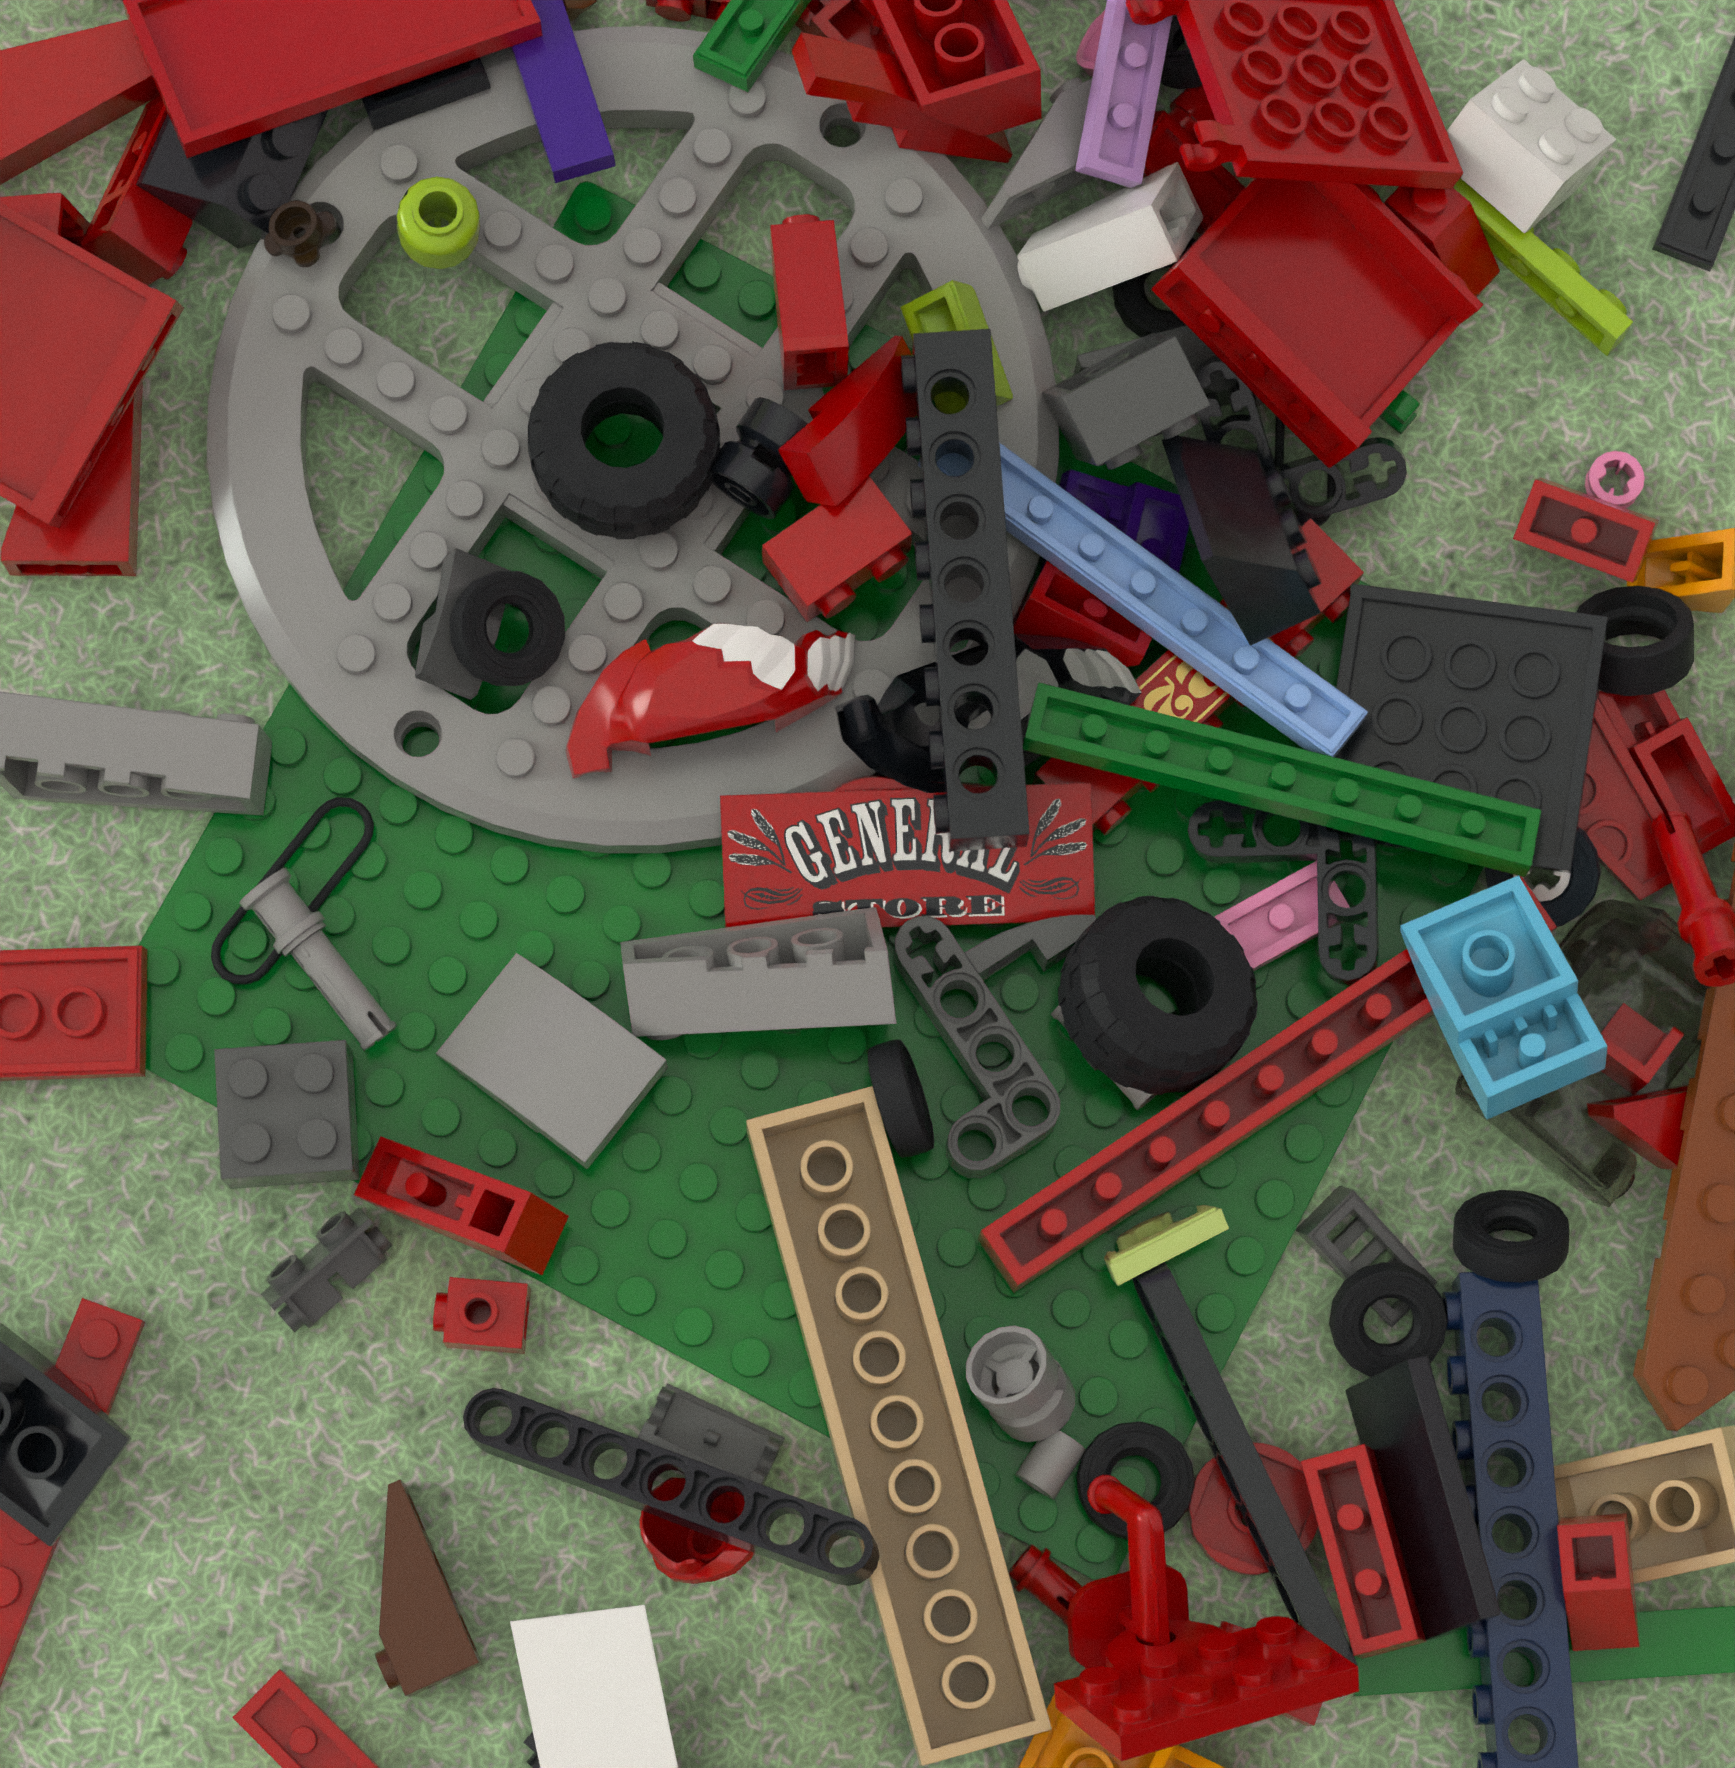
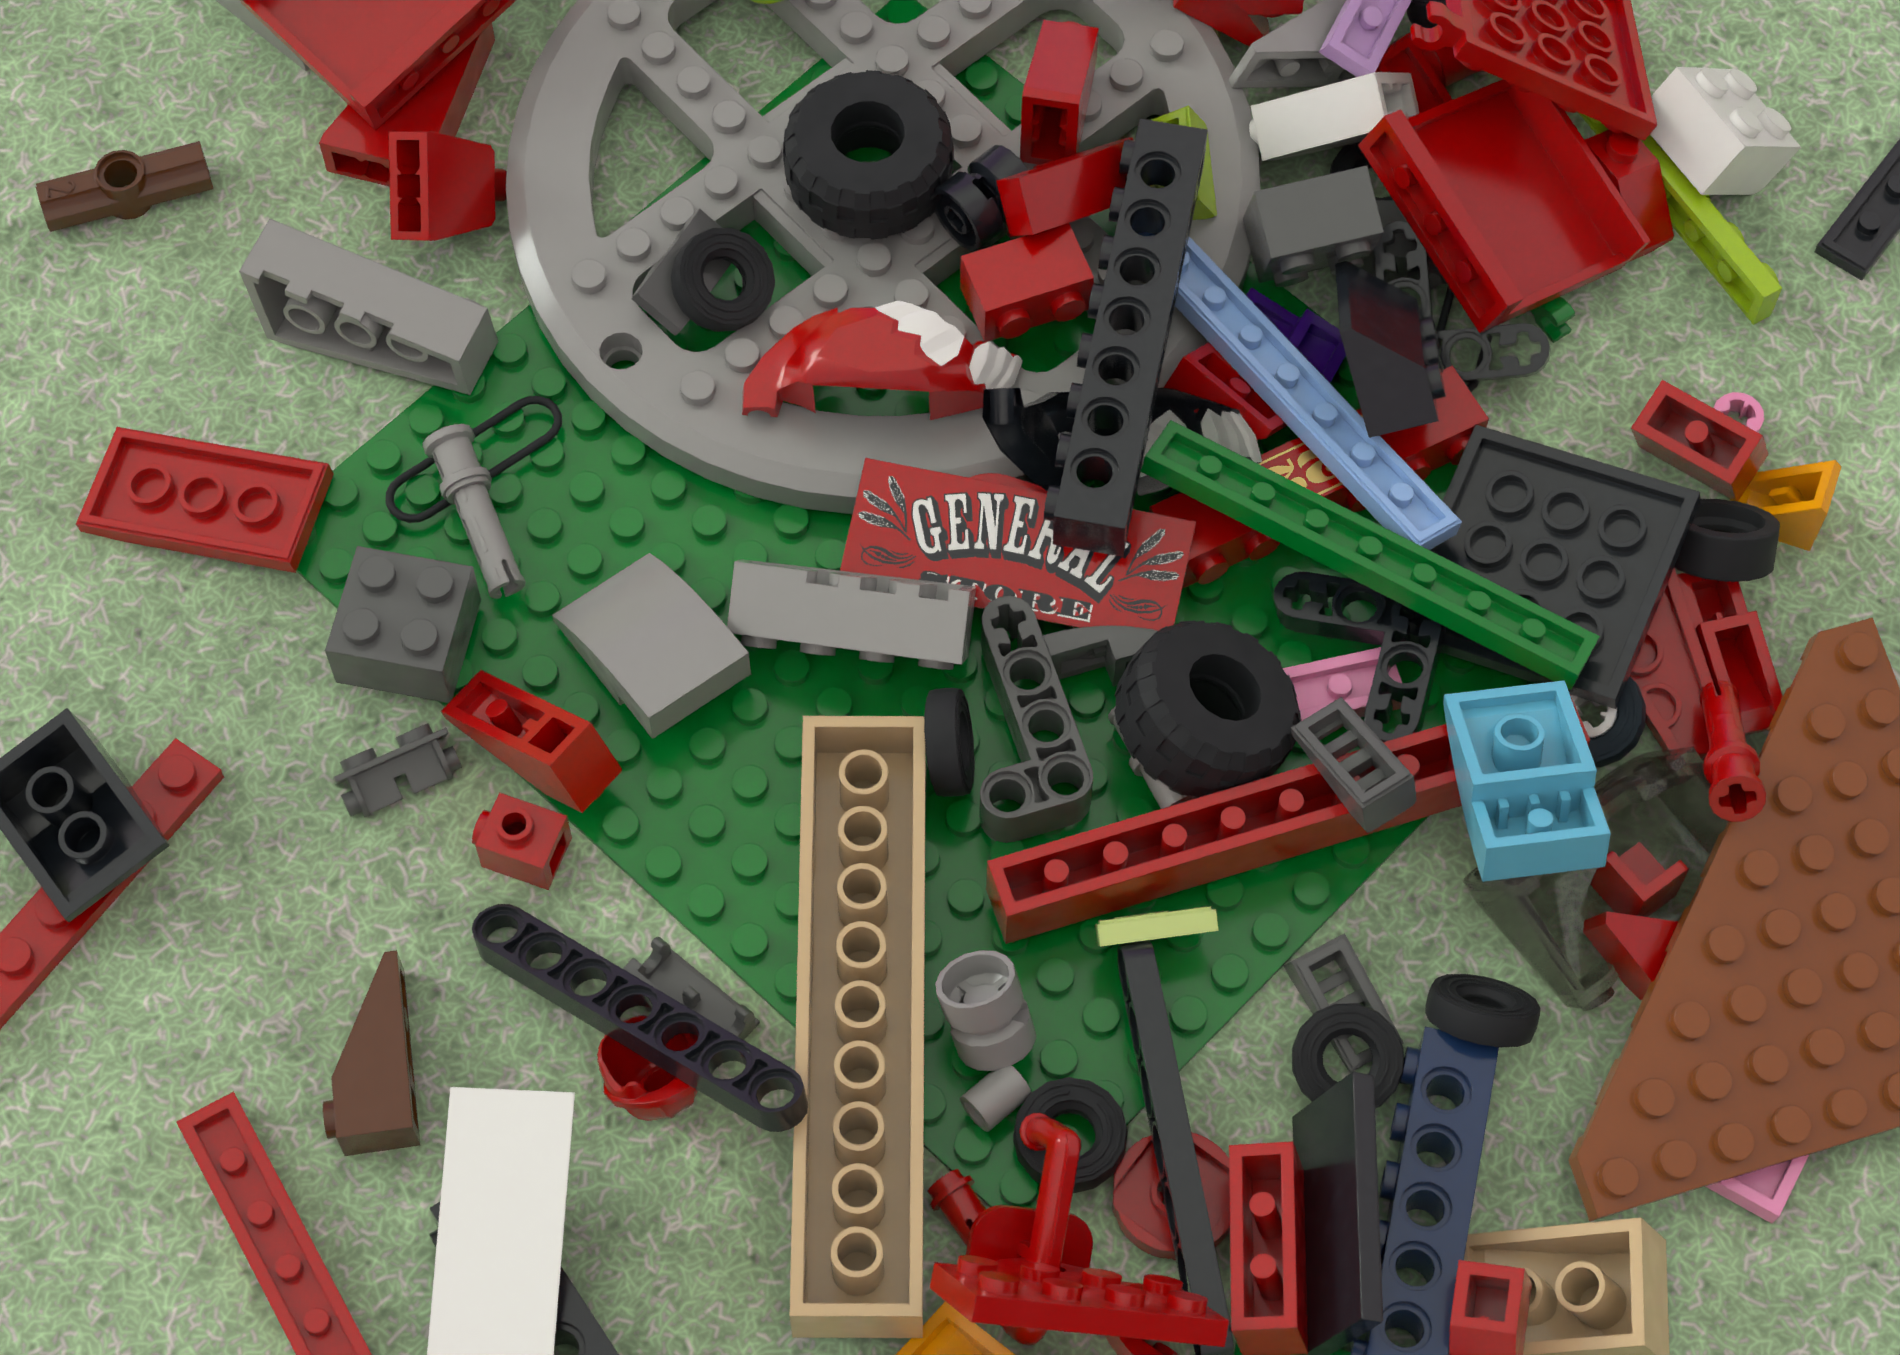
camera: 20 degrees right, 15 degrees down
none -> red torso [389,132,507,241]
none -> dark grey slope [1291,697,1416,833]

